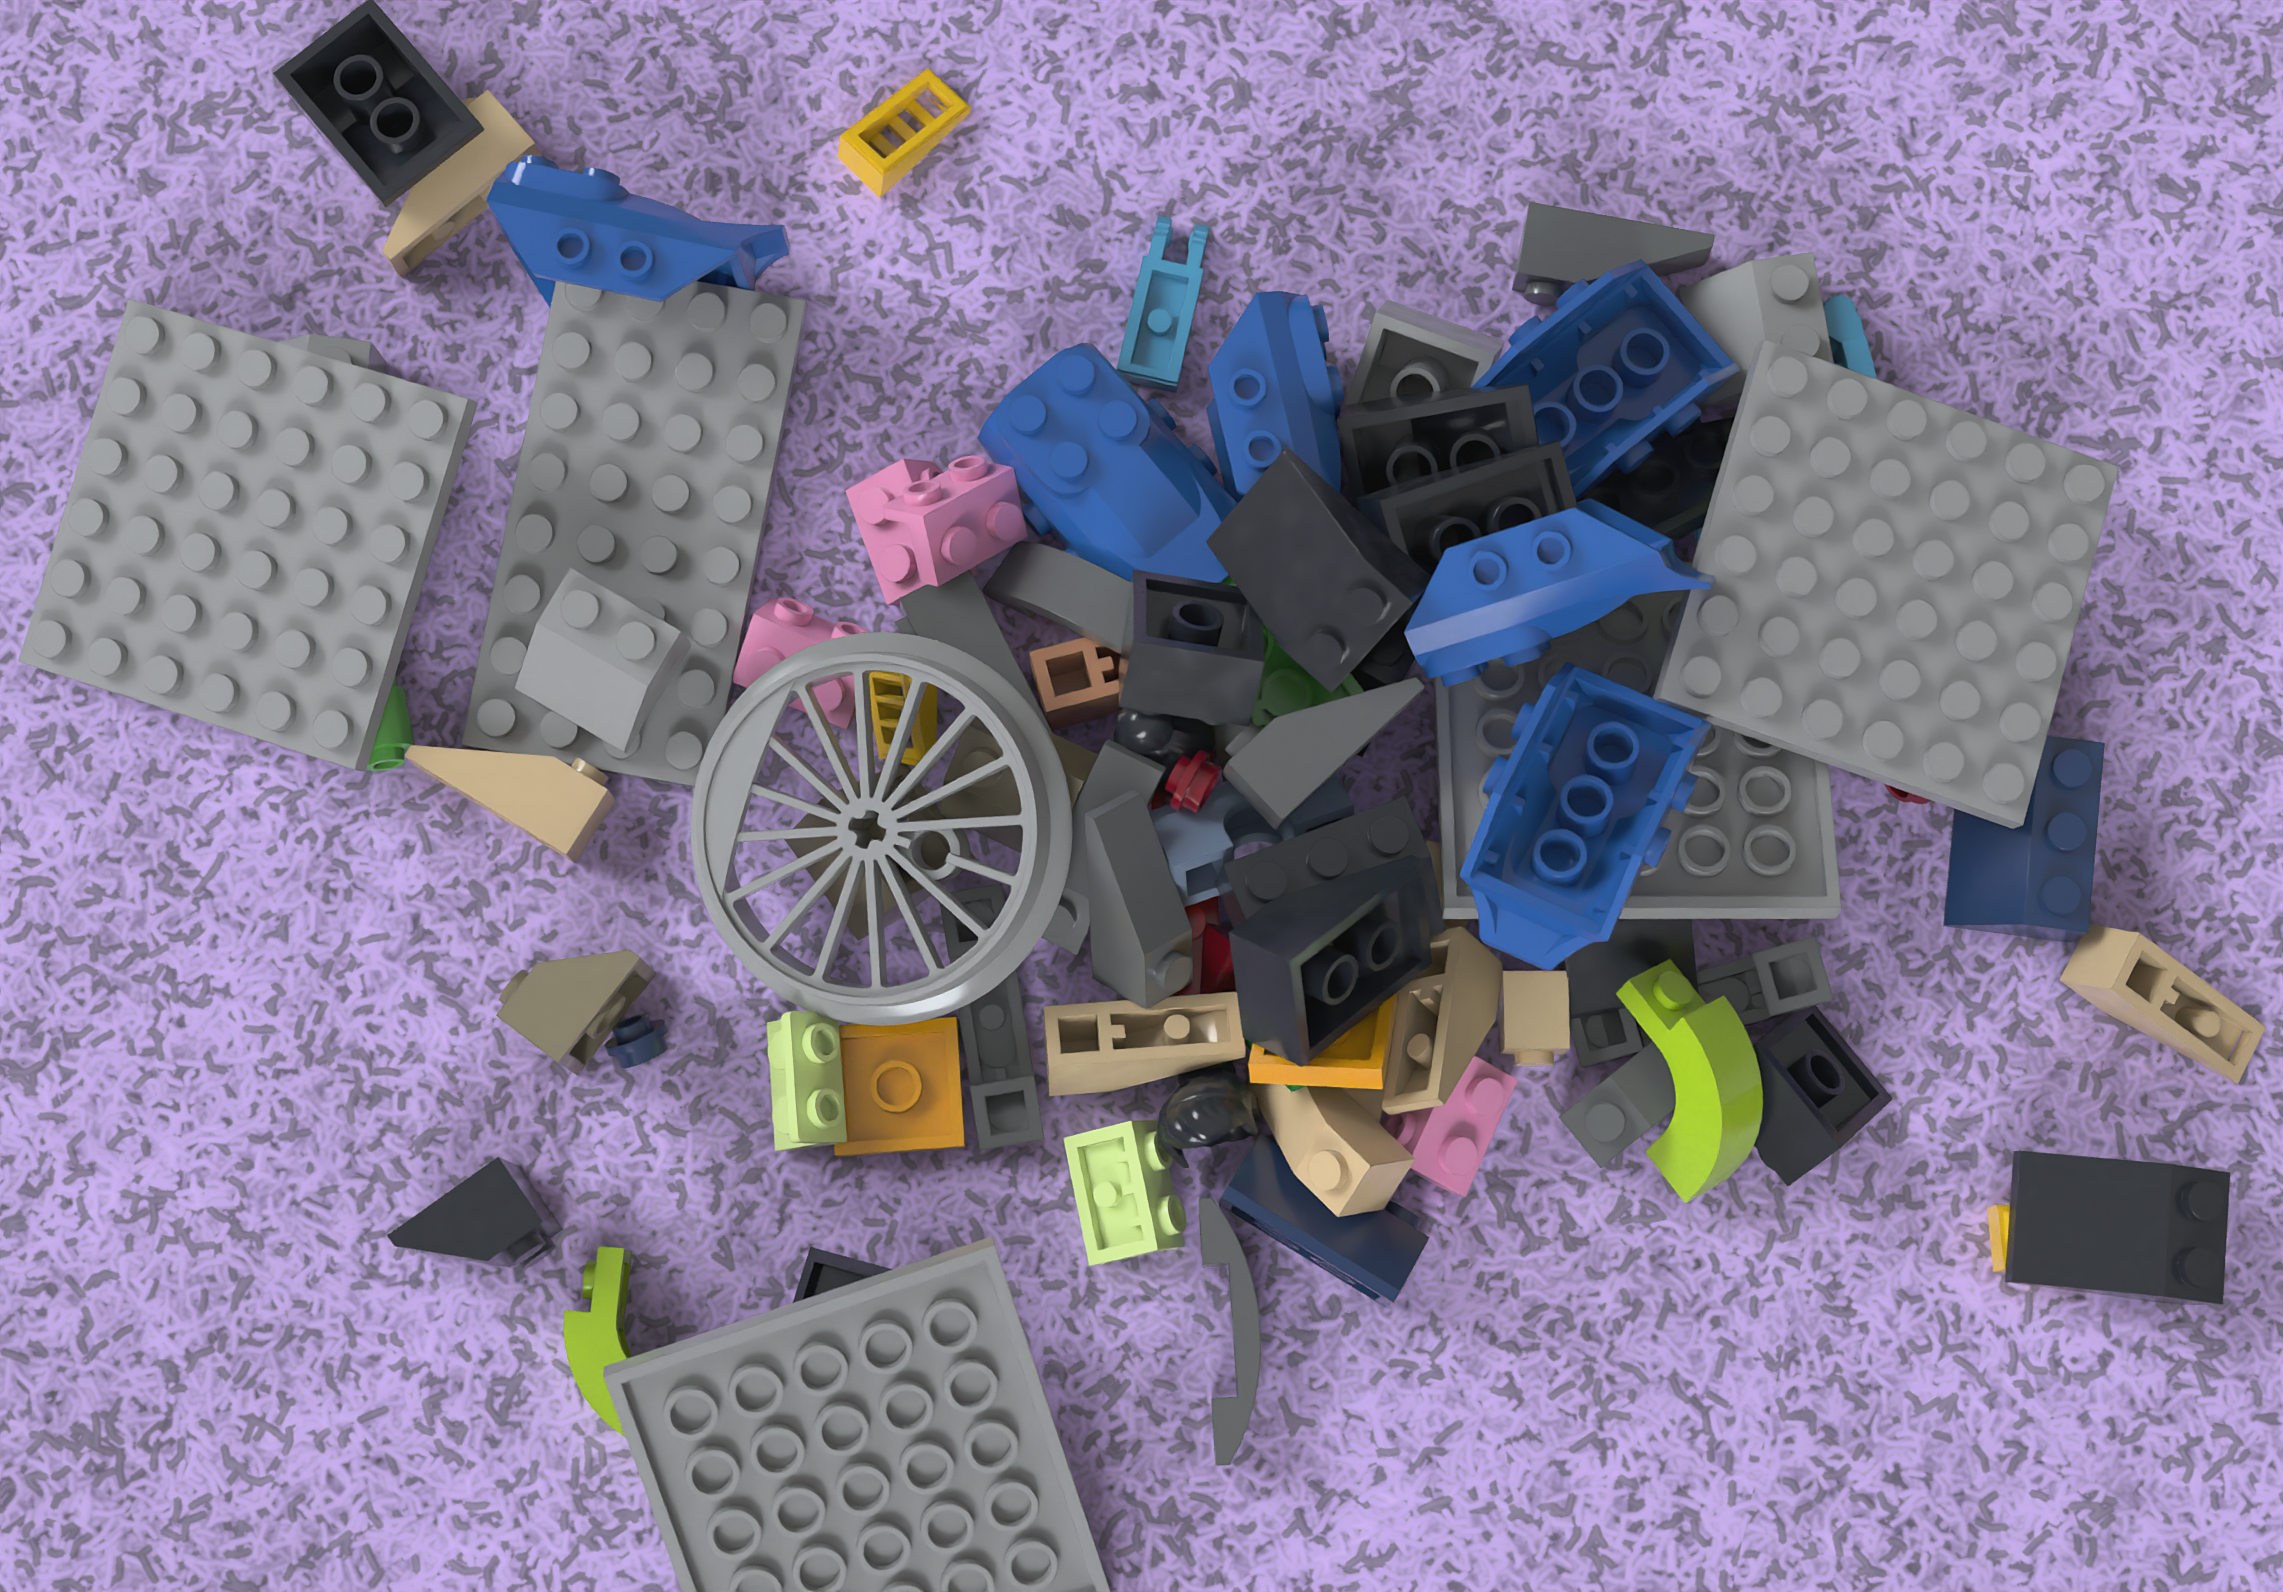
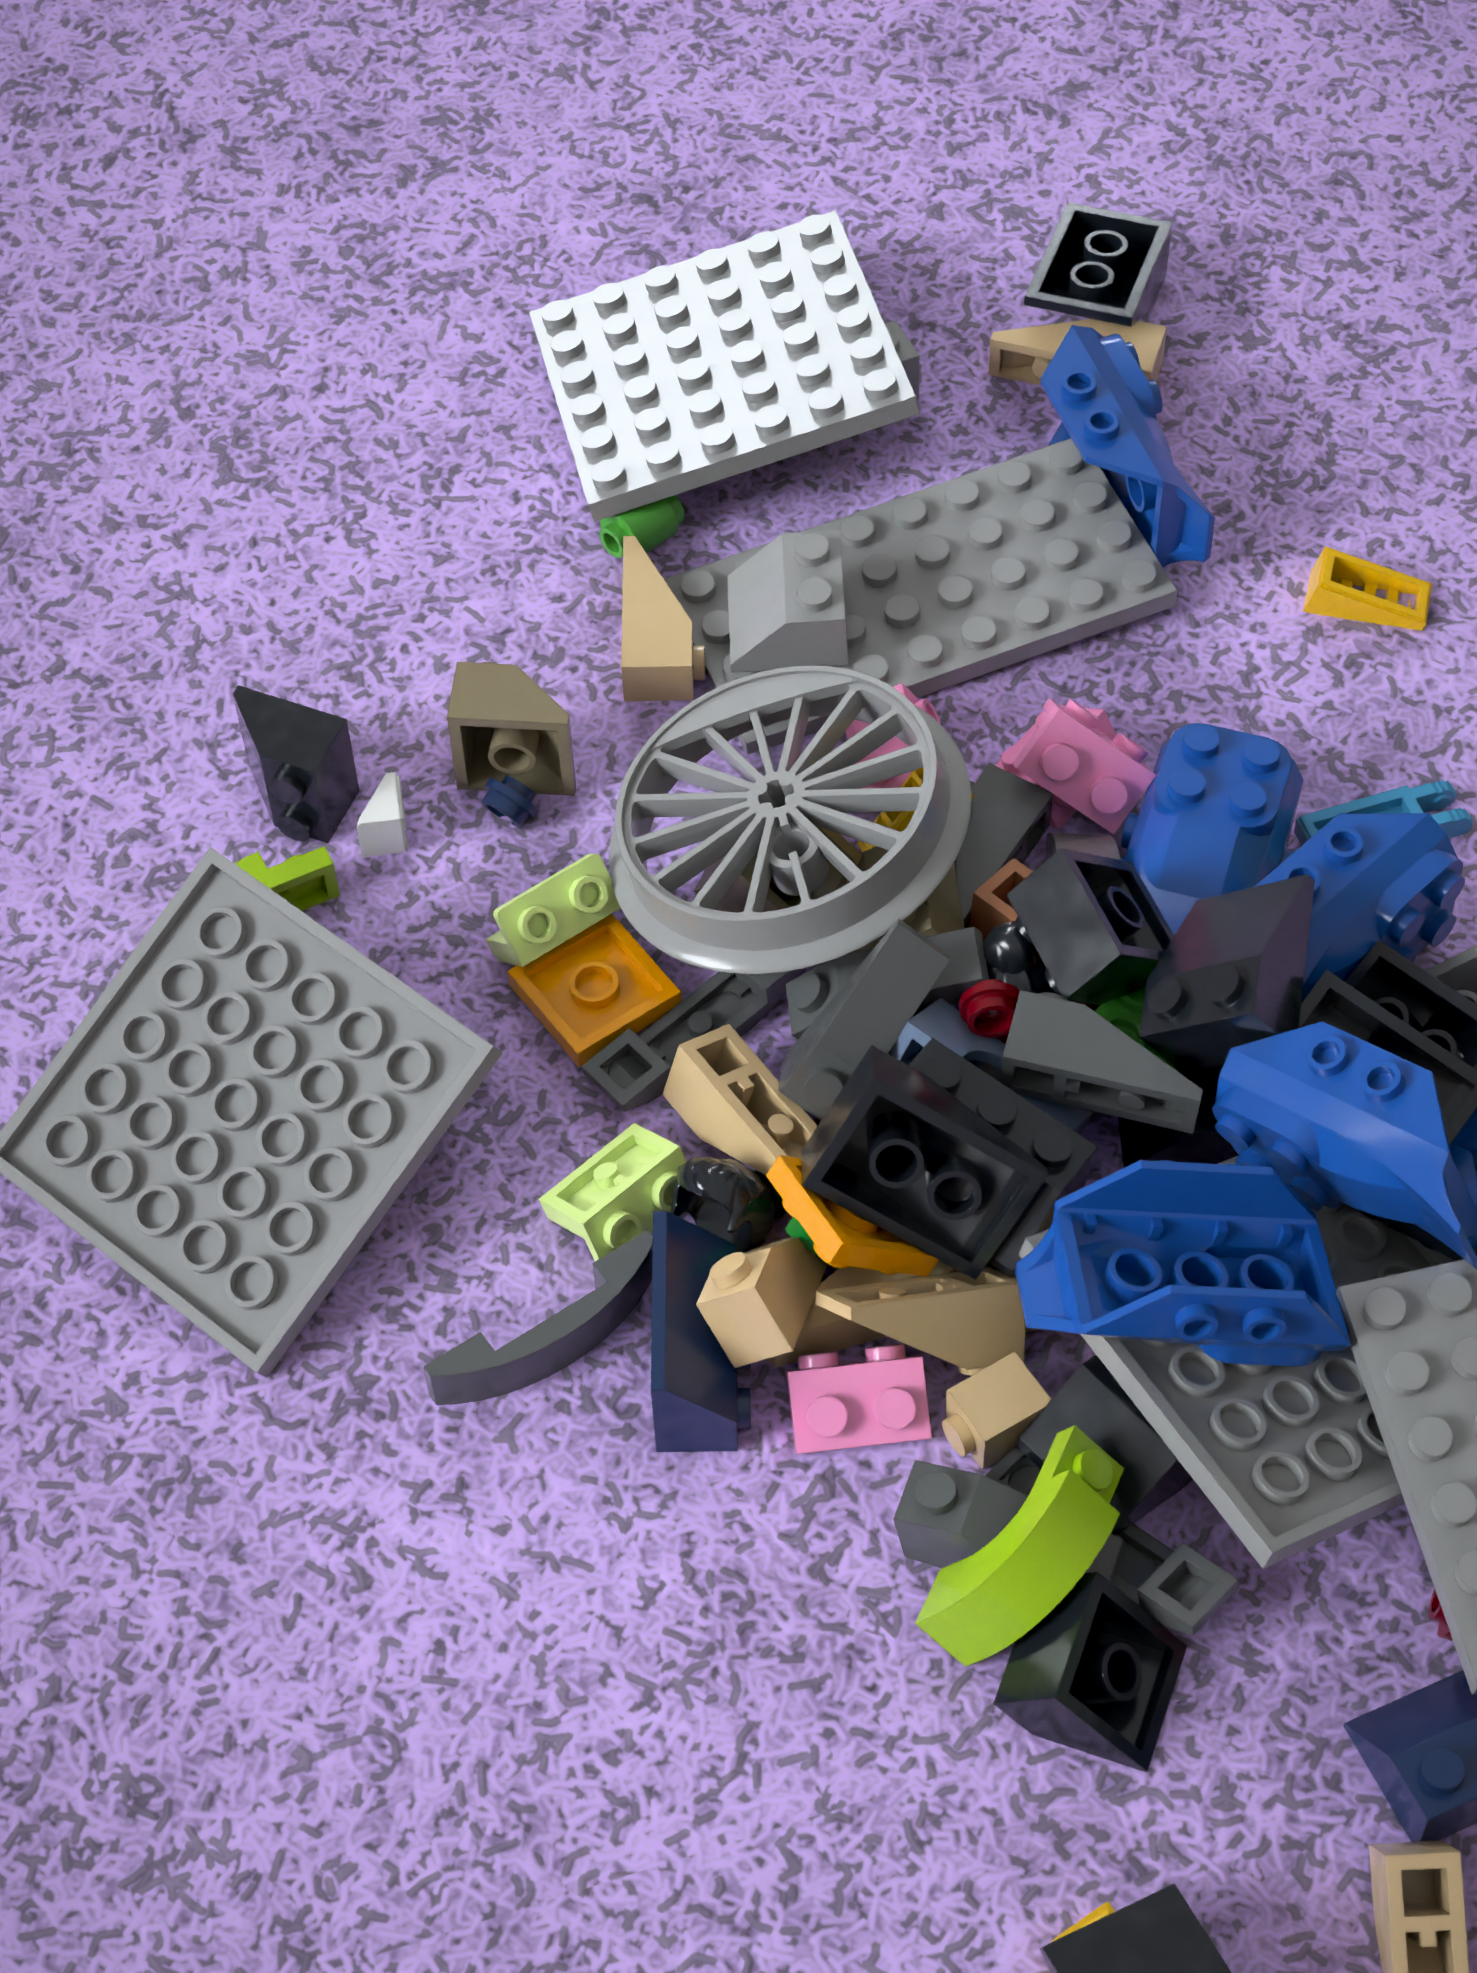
camera: 60 degrees right, 25 degrees down
none -> white slope [357,772,409,857]

